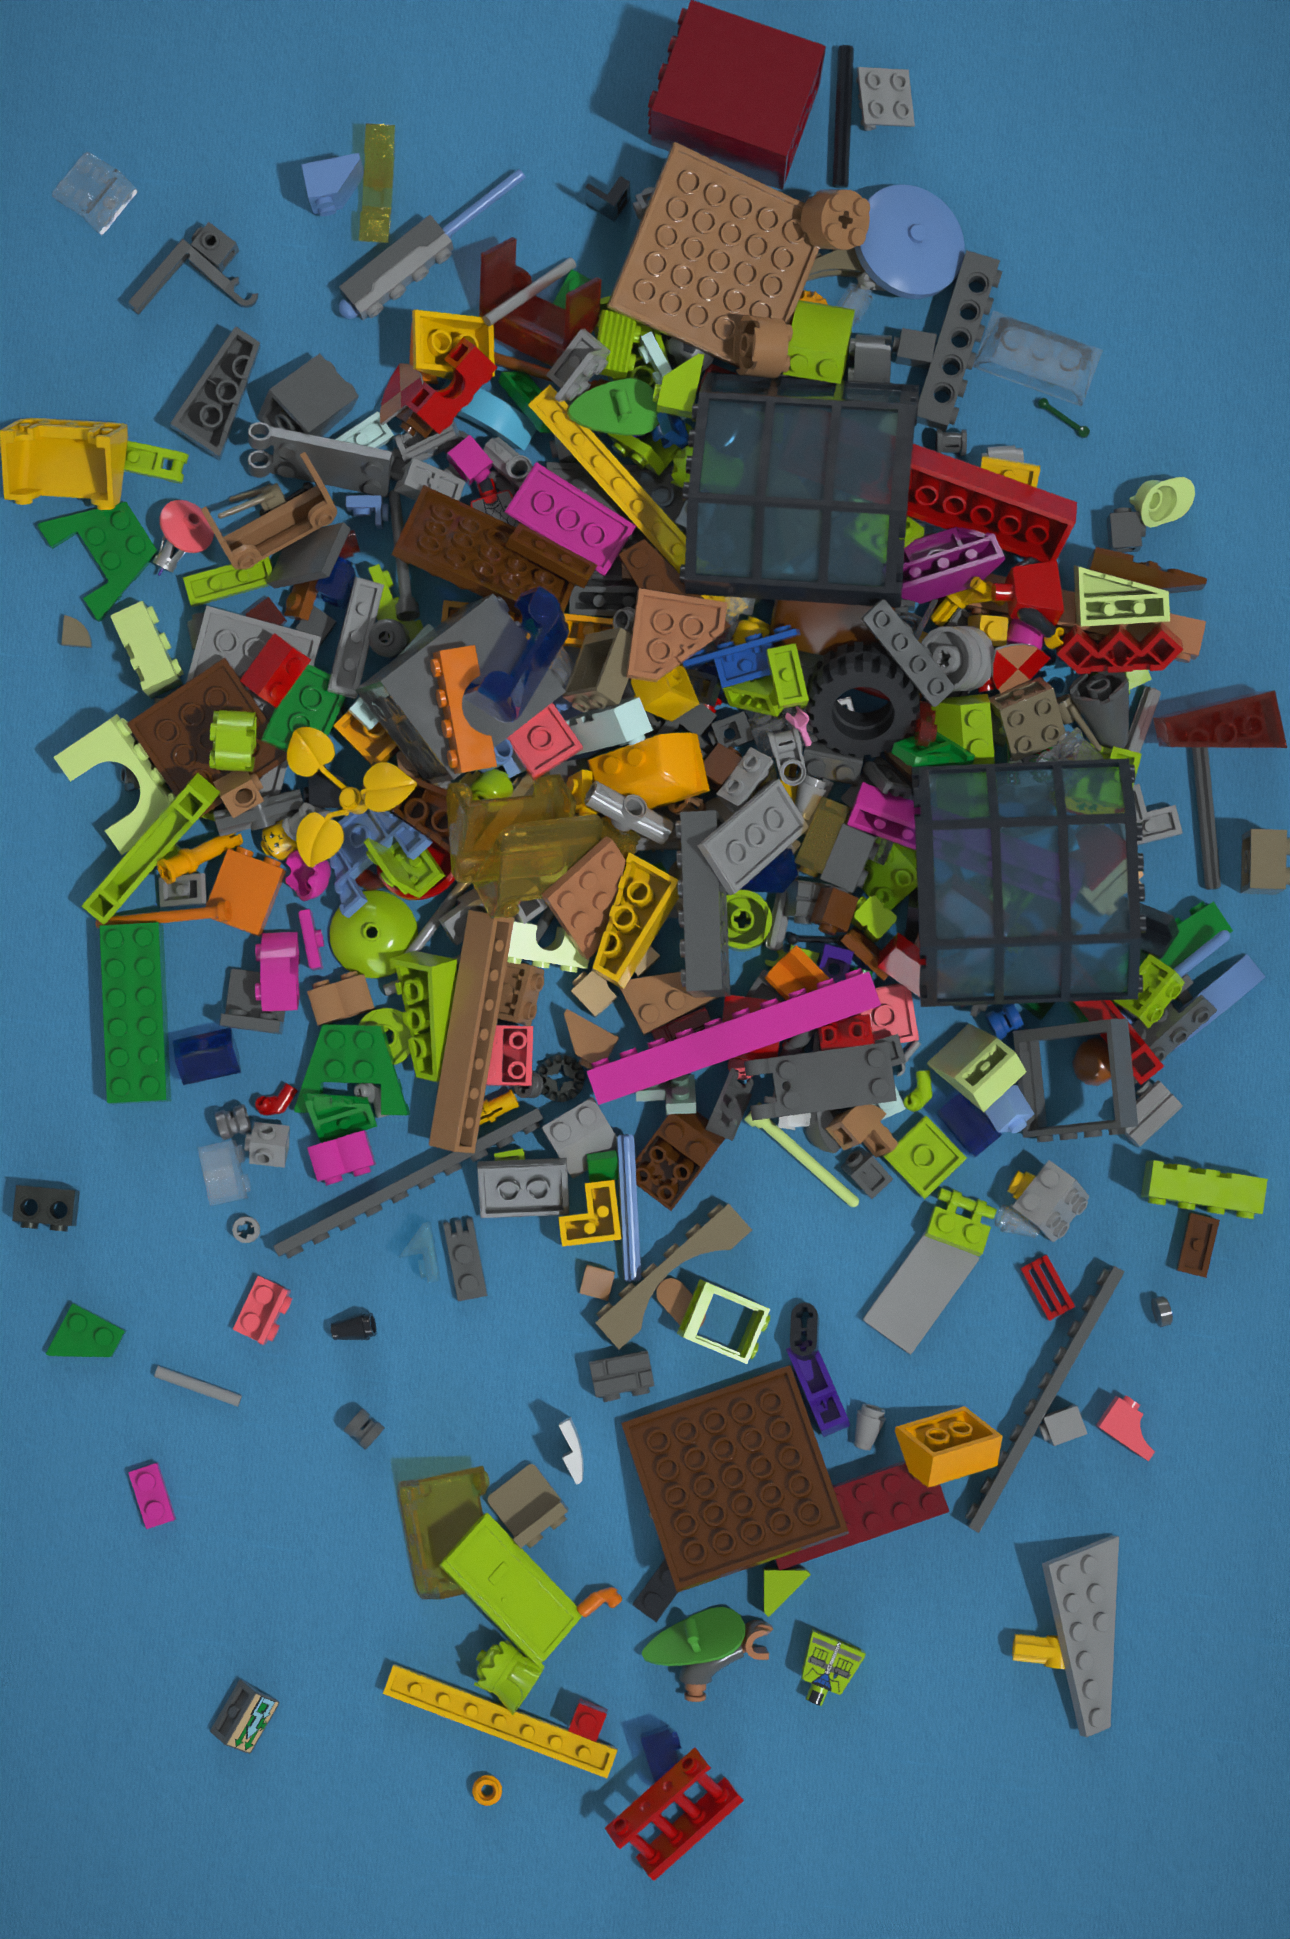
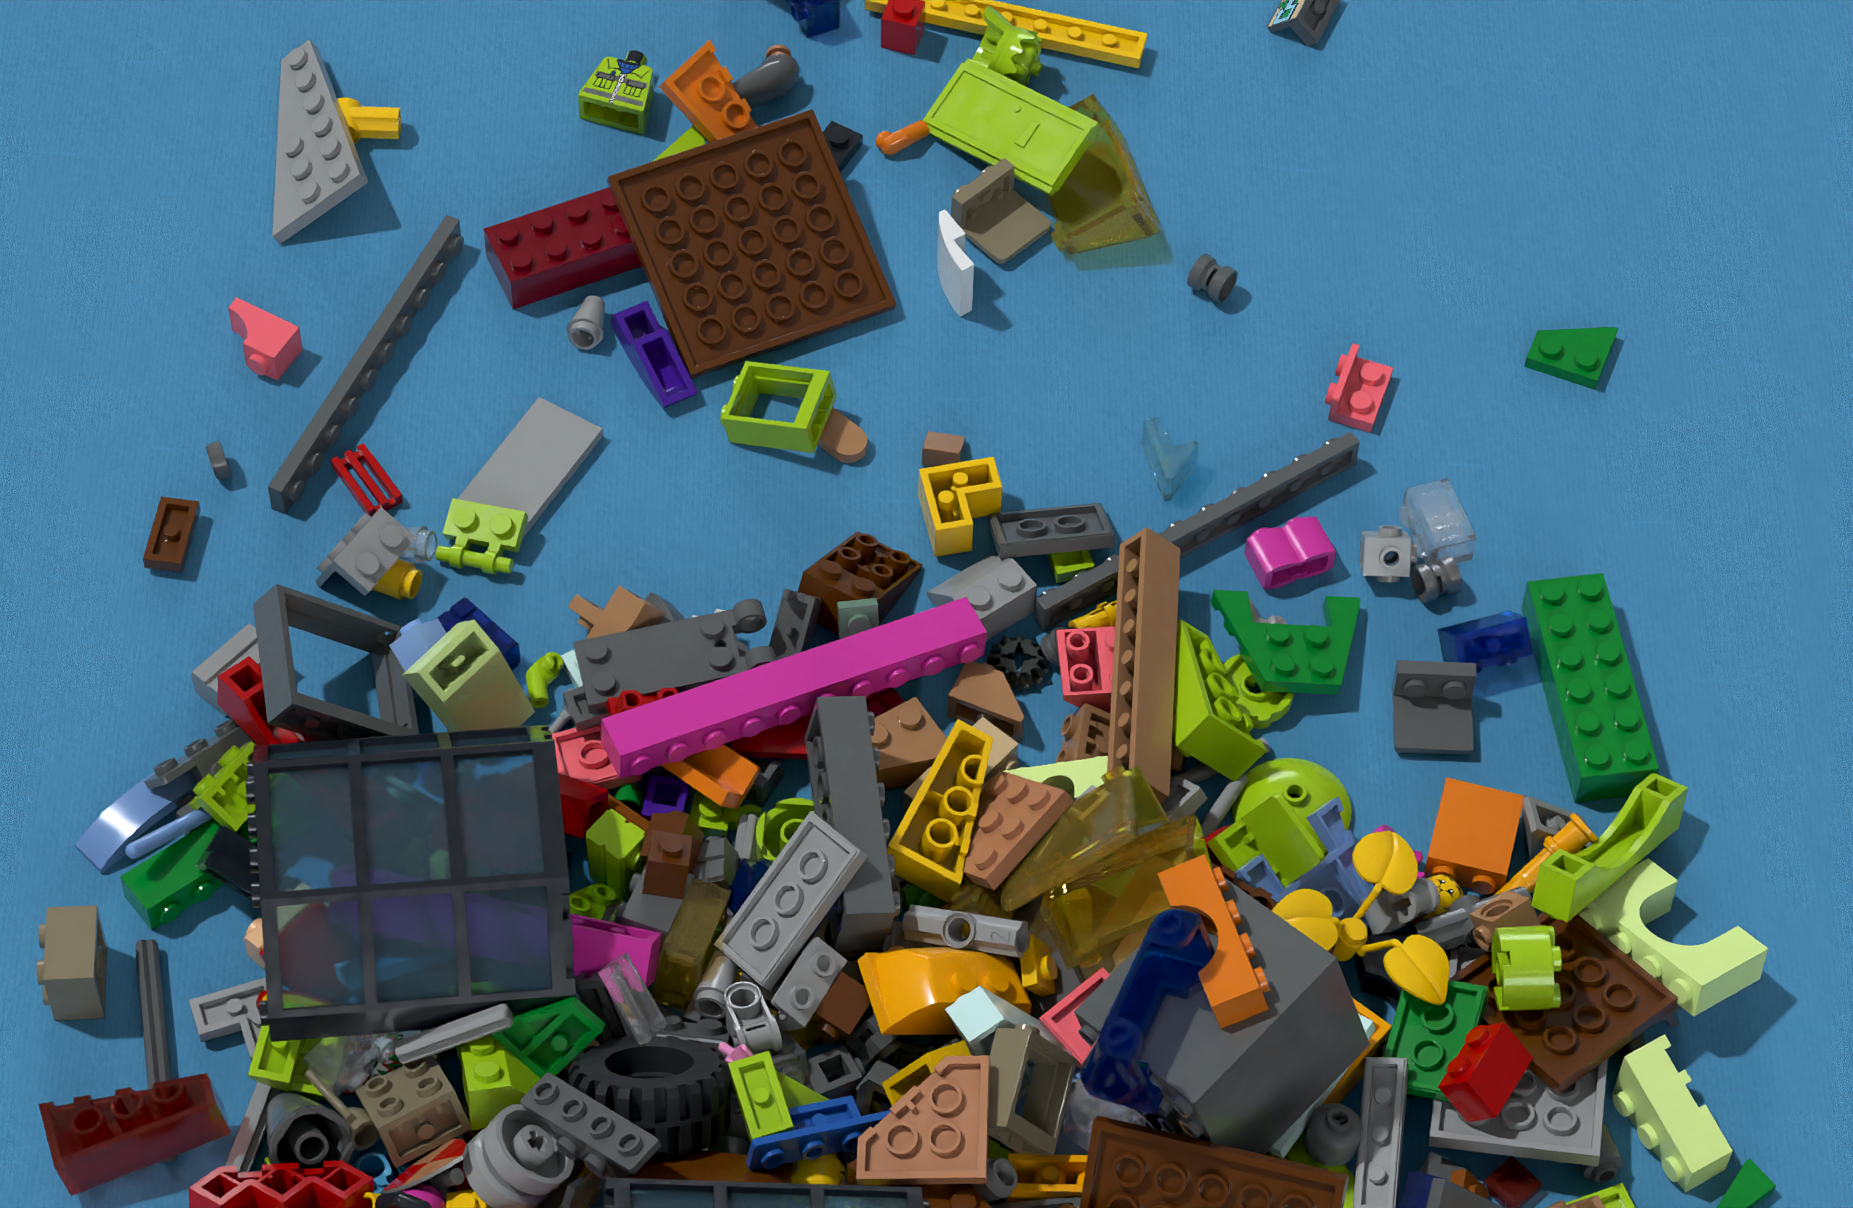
camera: 170 degrees right, 30 degrees down
pearl dark grey brick [12,1185,80,1232] -> none
dark tan tile [61,616,92,648] -> none
orange bar [95,900,232,929] -> none
dark pink plate [128,1462,176,1529] -> none
light grey bar [154,1366,242,1407] -> none
light grey bush [232,1216,260,1243] -> none
dark pink brick [255,932,300,1011] -> none
red arm [255,1083,298,1116] -> none
dark pink plate [298,909,324,971] -> none
green wing [303,1093,377,1143] -> none
medium nougat brick [307,971,375,1026] -> none
black cone [331,1311,377,1340] -> none
dark grey hinge [443,1217,488,1302] -> none
green tile [586,1150,619,1183] -> none
dark grey brick [589,1350,655,1402] -> none
dark tan arch [595,1204,752,1349] -> none
medium blue axle [617,1134,641,1281] -> none
bright green shield [642,1607,745,1666] -> none
yellowish green piece [744,1102,859,1207] -> none
black beam [790,1302,819,1361] -> none
dark grey bracket [841,1147,893,1199] -> none
lime plate [883,1115,967,1199] -> none
light orange slope [895,1406,1003,1488] -> none
clear red plate [914,702,937,747] -> none
light grey brick [1039,1404,1088,1446] -> none
lime wedge [1141,1160,1268,1219] -> none
none -> light grey axle [395,1003,514,1065]
none -> clear tile [598,953,667,1045]
none -> reddish brown brick [642,830,693,899]
none -> orange wing [659,40,757,142]

